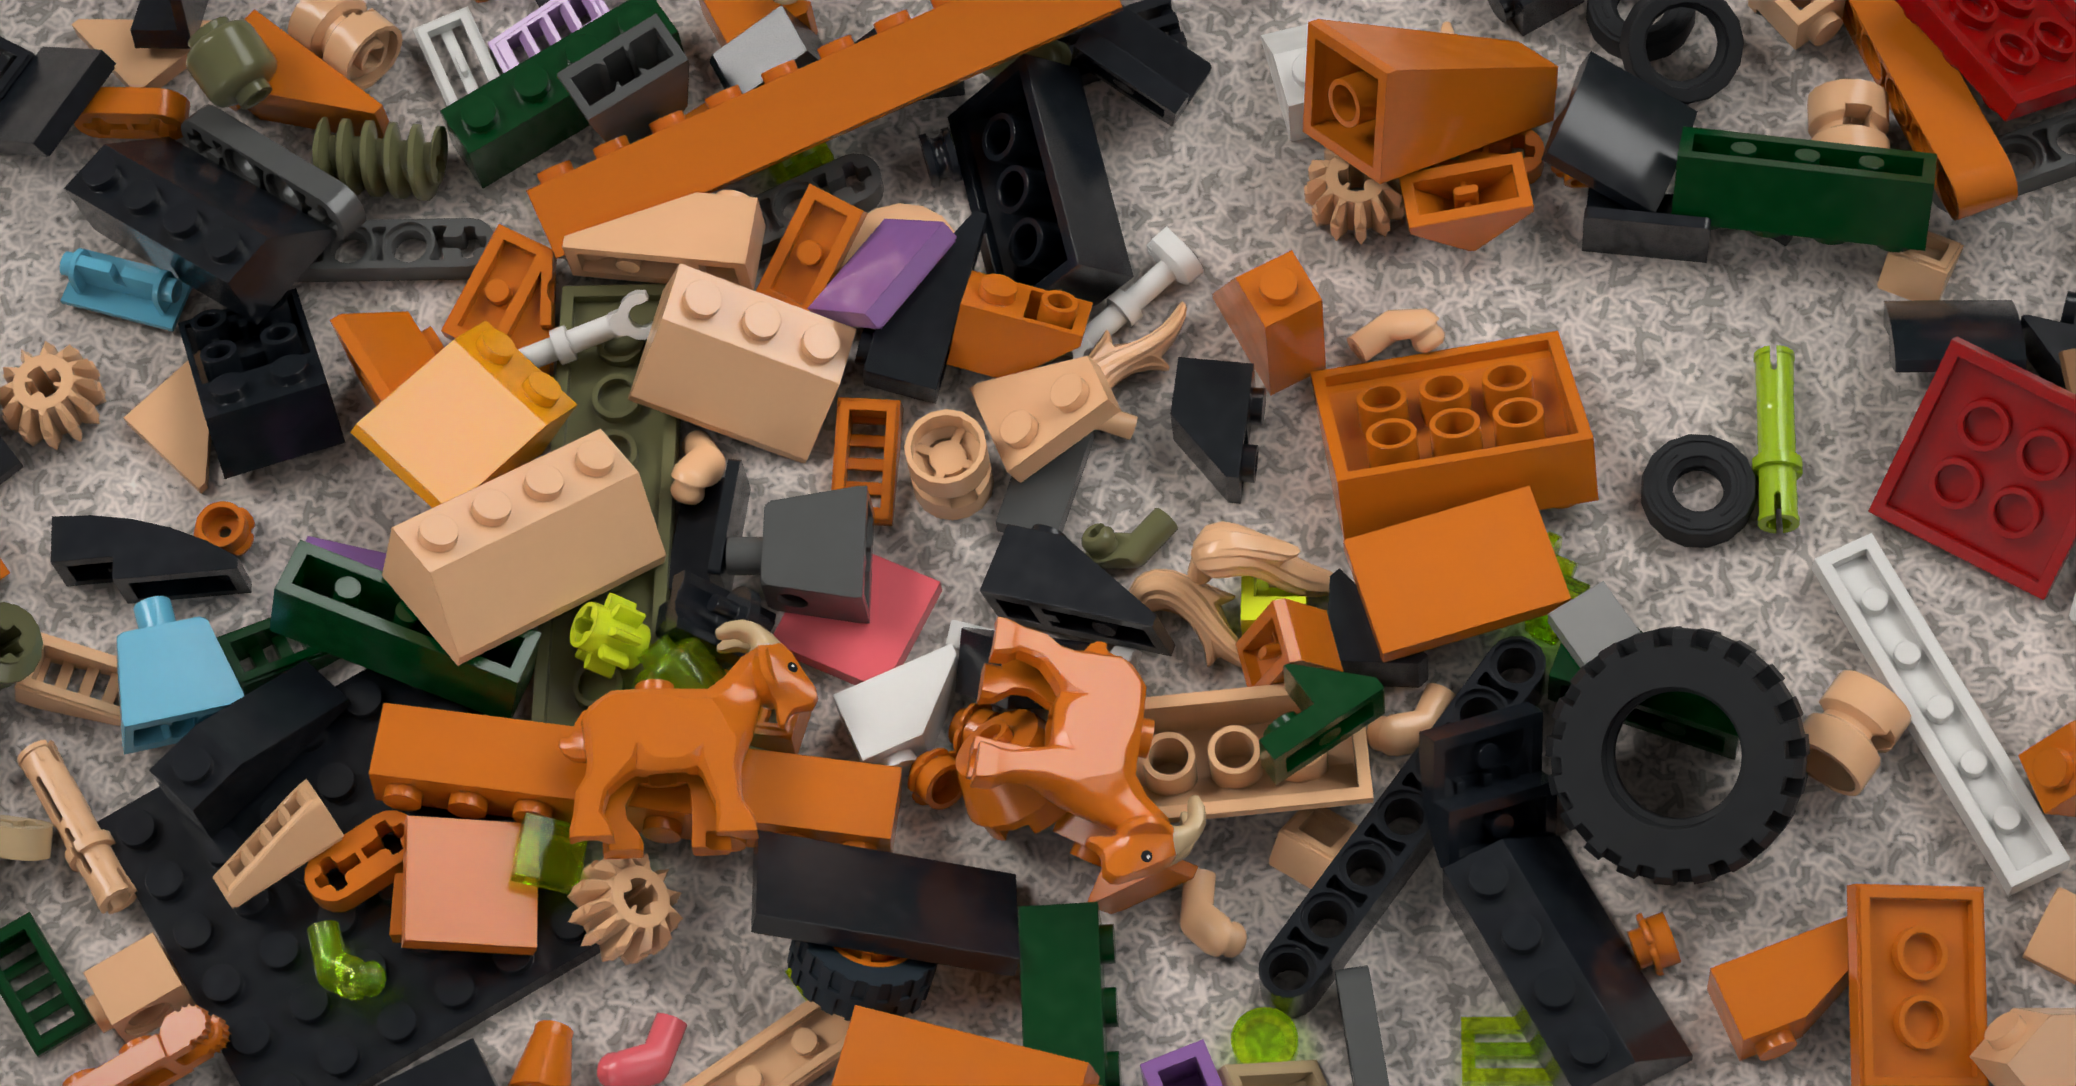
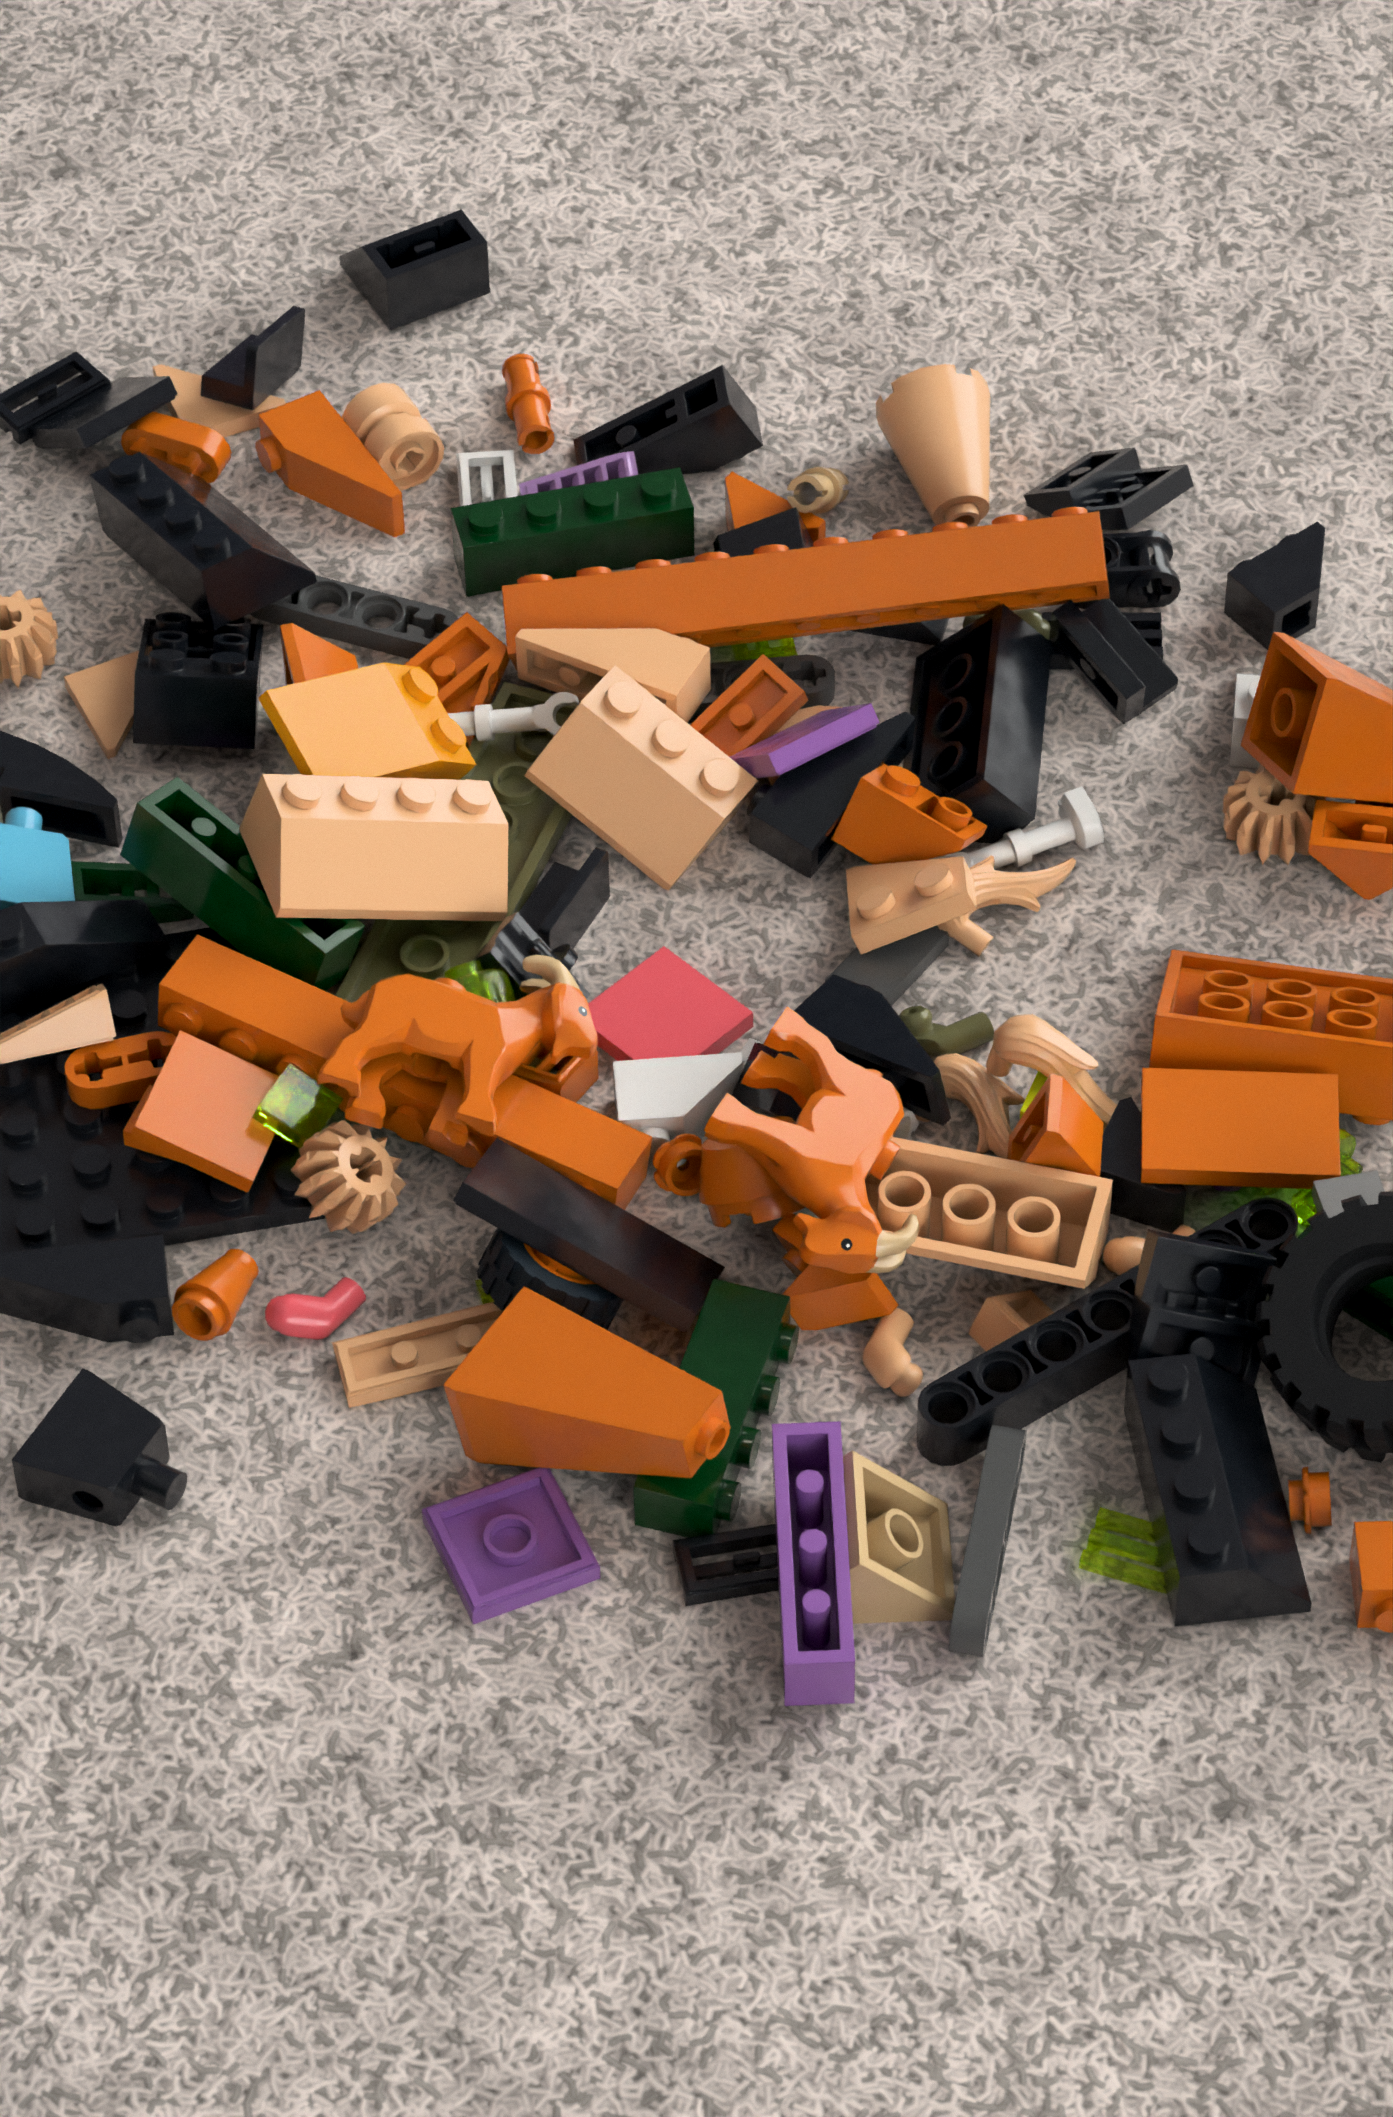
camera: 10 degrees right, 15 degrees down
medium azure hinge [60,248,192,332] -> none
dark grey beam [181,104,366,242] -> none
olive head [186,16,278,110] -> none
orange plate [194,501,255,556] -> none
clear neon green arm [307,920,386,1001] -> none
olive piece [312,117,448,201] -> none
dark grey torso [557,14,690,144] -> none
neon yellow gear [570,593,651,679] -> none
light nougat arm [670,430,726,505] -> none
dark grey torso [726,486,875,623] -> none
orange slope [831,397,904,526] -> none
light nougat wheel [904,409,994,520] -> none
black bush [918,127,962,188] -> none
black slope [1170,357,1266,504] -> none
orange slope [1212,250,1326,396] -> none
clear neon green tile [1231,1007,1299,1064] -> none
dark green slope [1259,664,1385,785] -> none
light nougat arm [1347,308,1445,363] -> none

